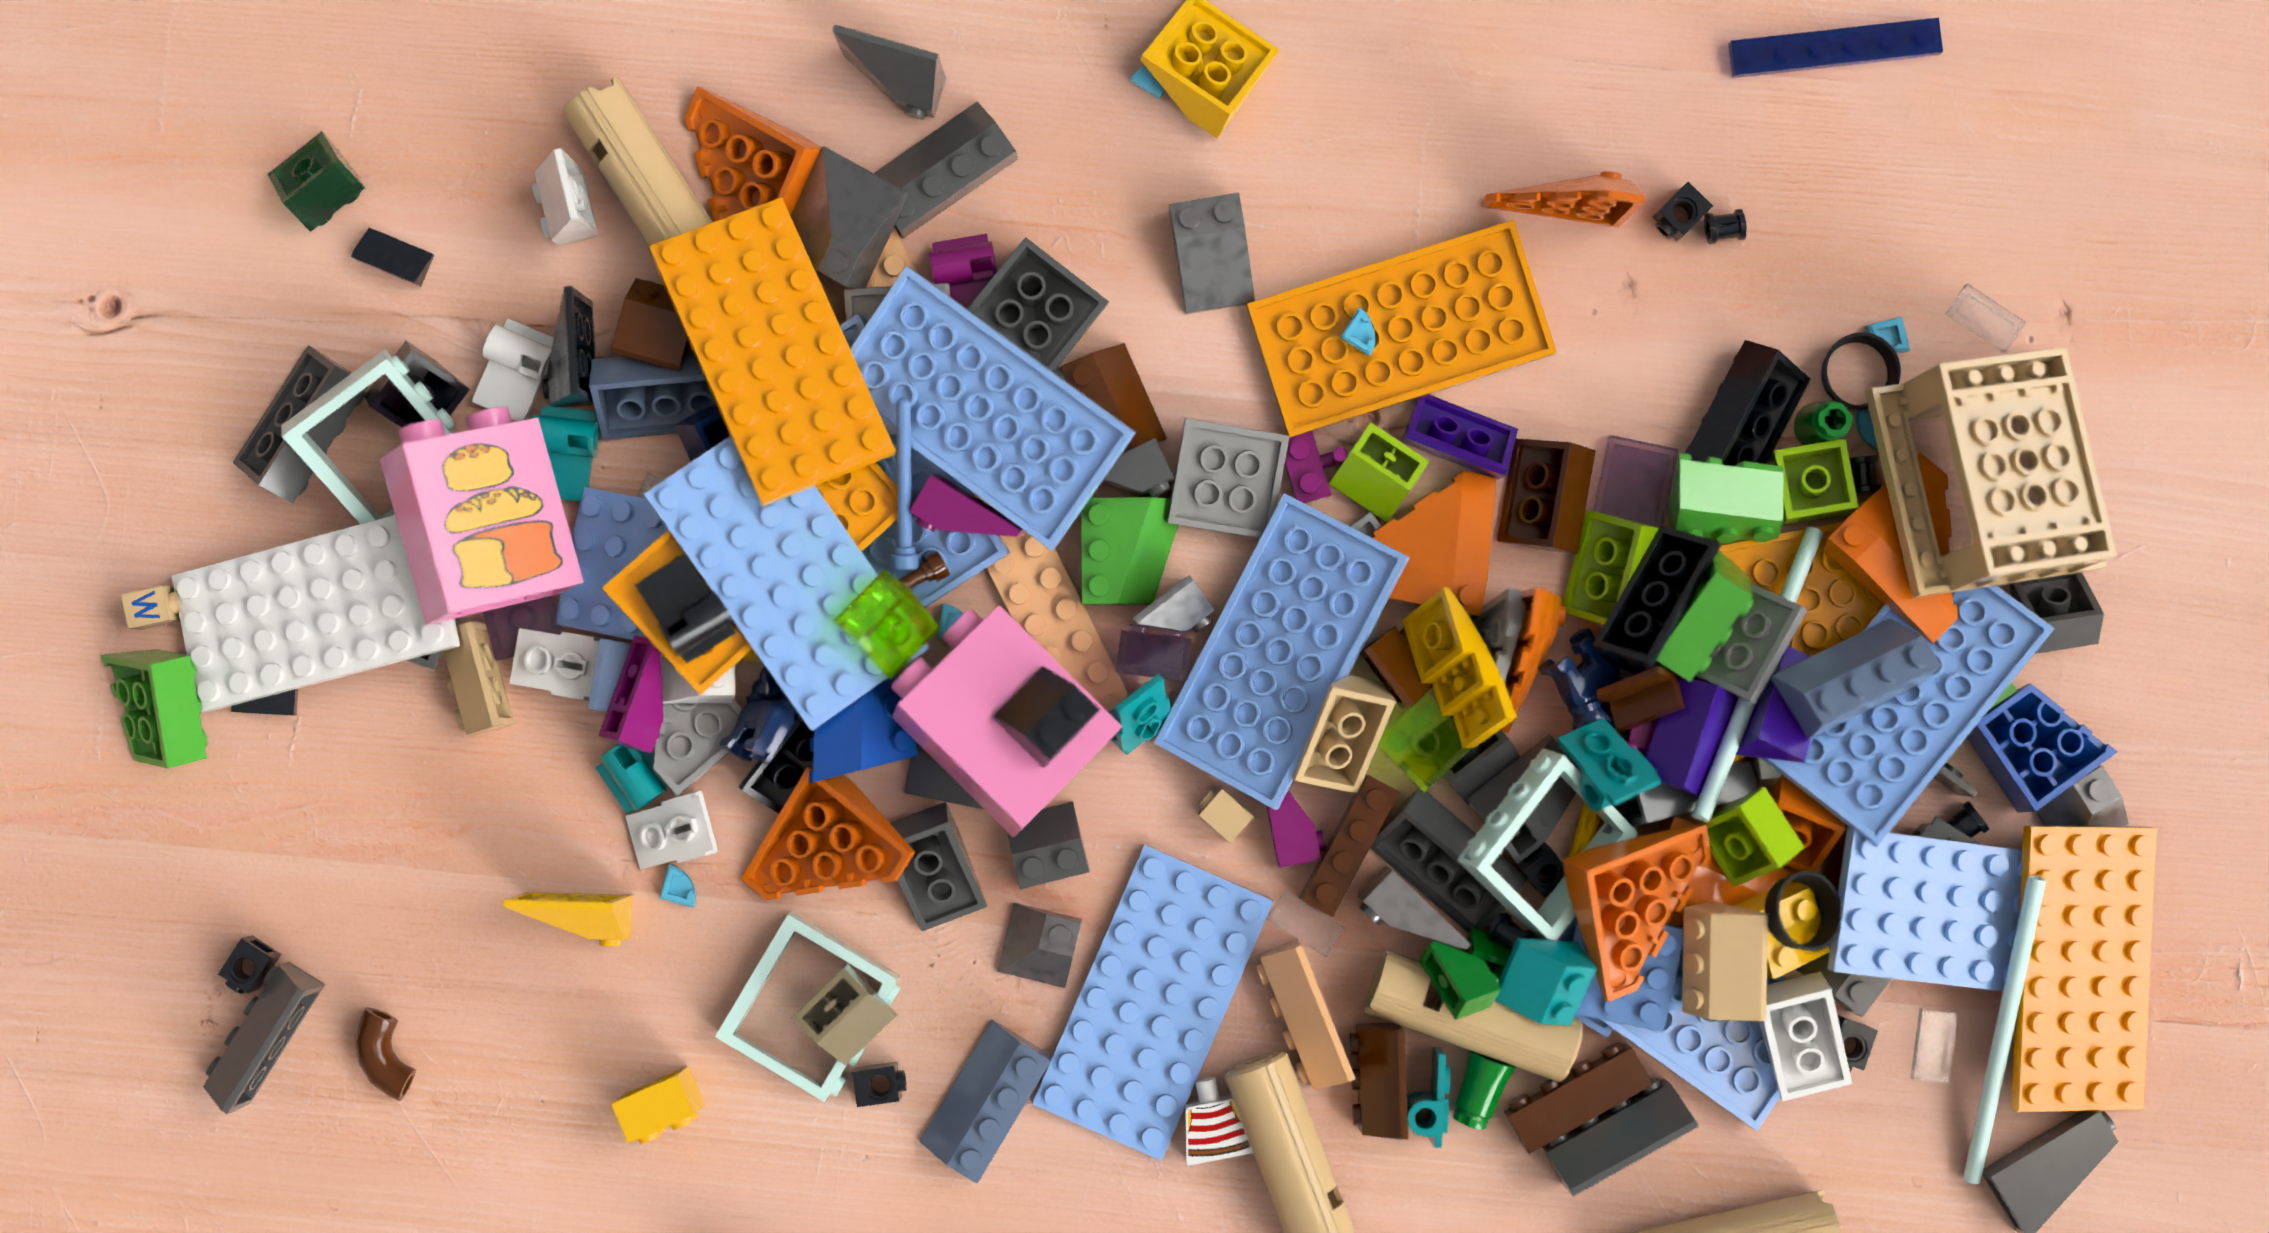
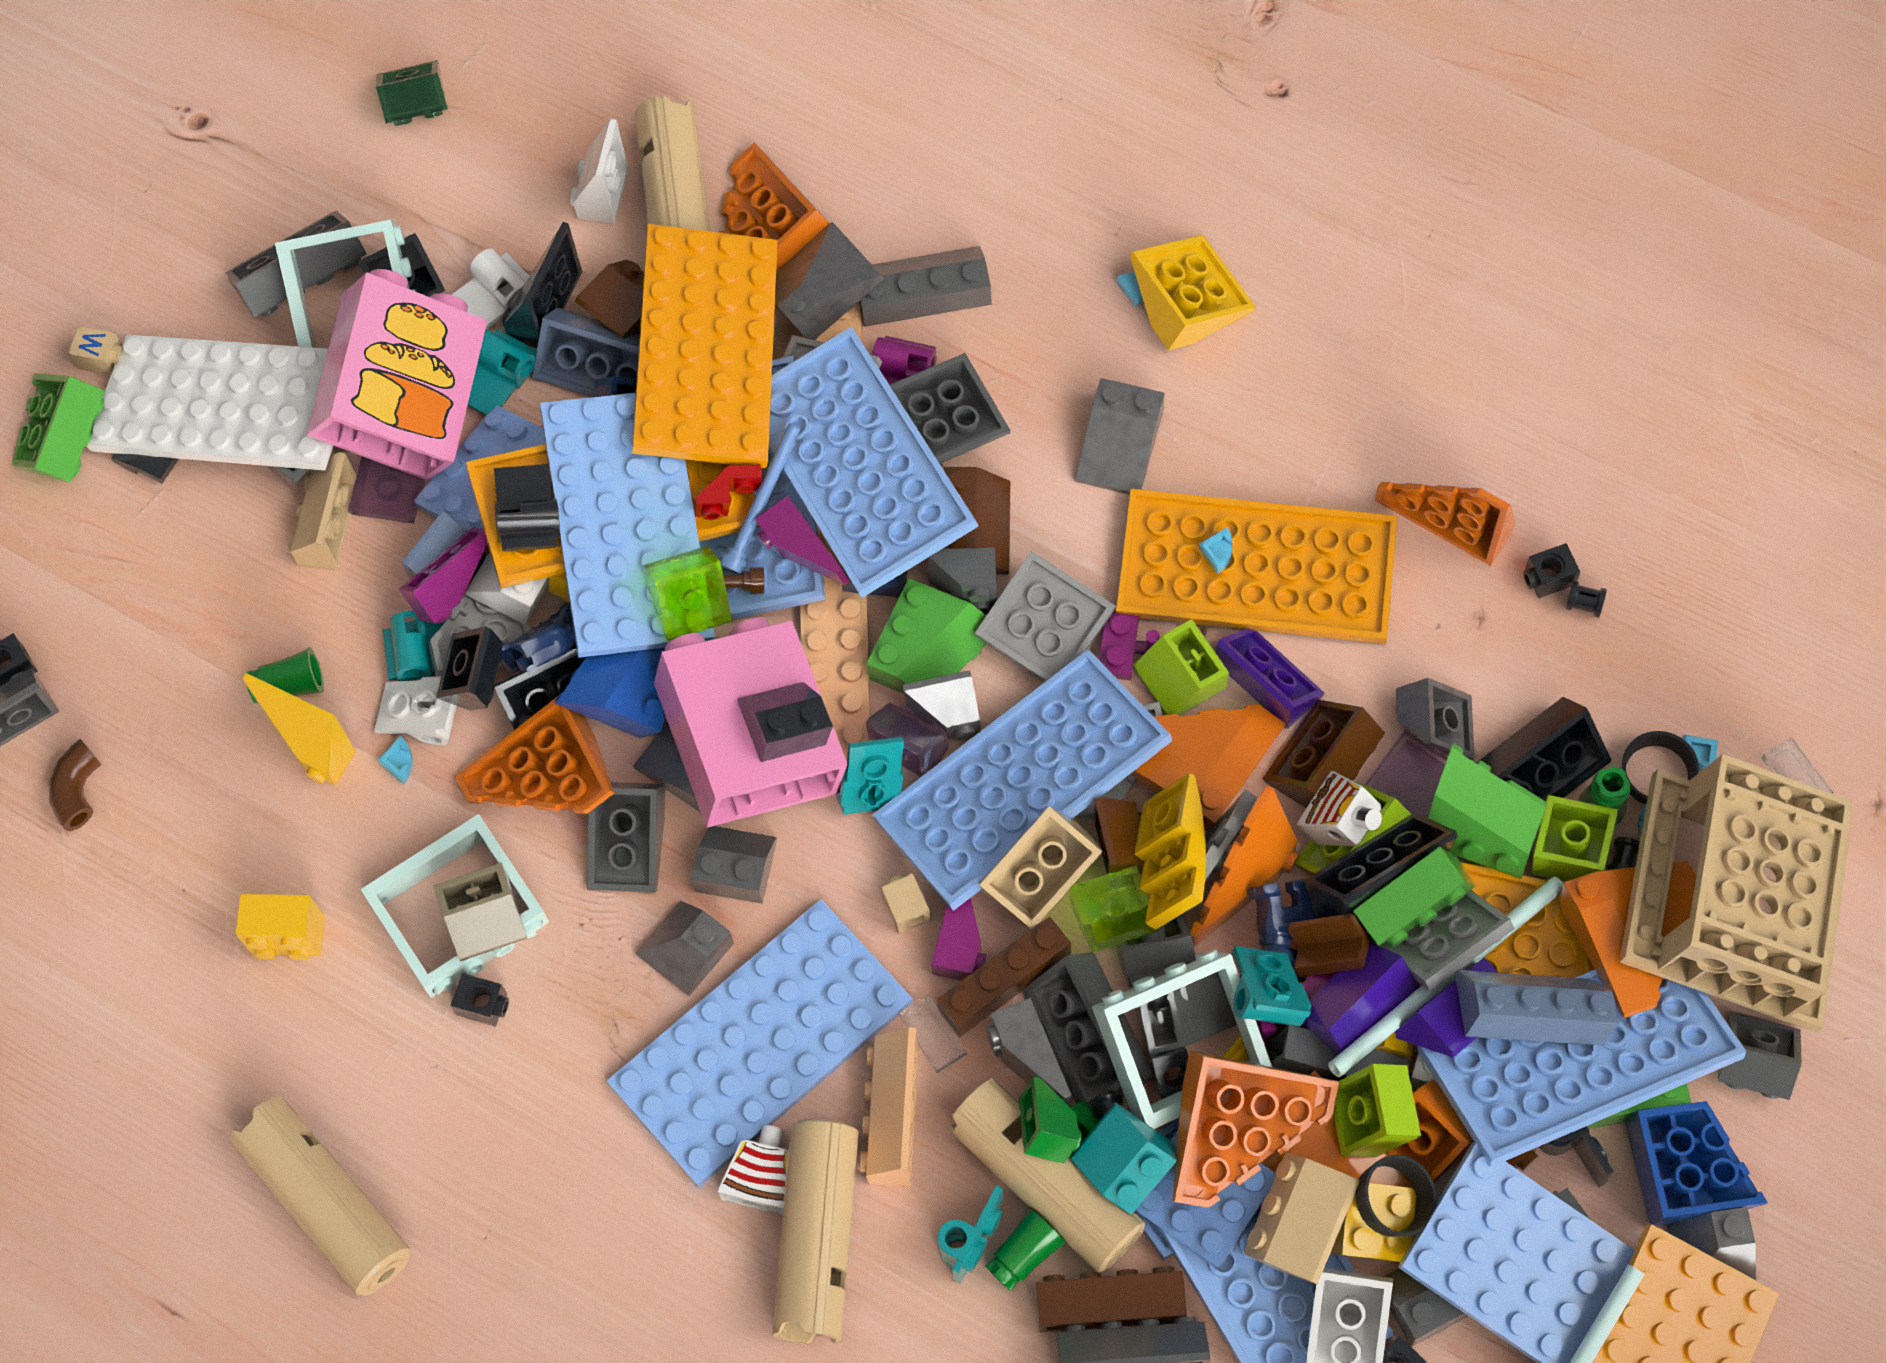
camera: 30 degrees right, 20 degrees down
black slope [351,228,434,287] -> none
white piece [509,628,602,700] -> none
dark grey slope [833,25,946,120] -> none
sand blue slope [919,1019,1052,1184] -> none
reddish brown slope [1350,1023,1408,1140] -> none
clear blue plate [1728,17,1943,78] -> none
black piece [1946,801,1990,838] -> none
none -> green plant [246,647,324,703]
none -> black slope [436,626,503,711]
none -> red slope [694,465,762,520]
none -> white torso [1296,771,1382,846]
none -> flat silver slope [1396,678,1475,760]

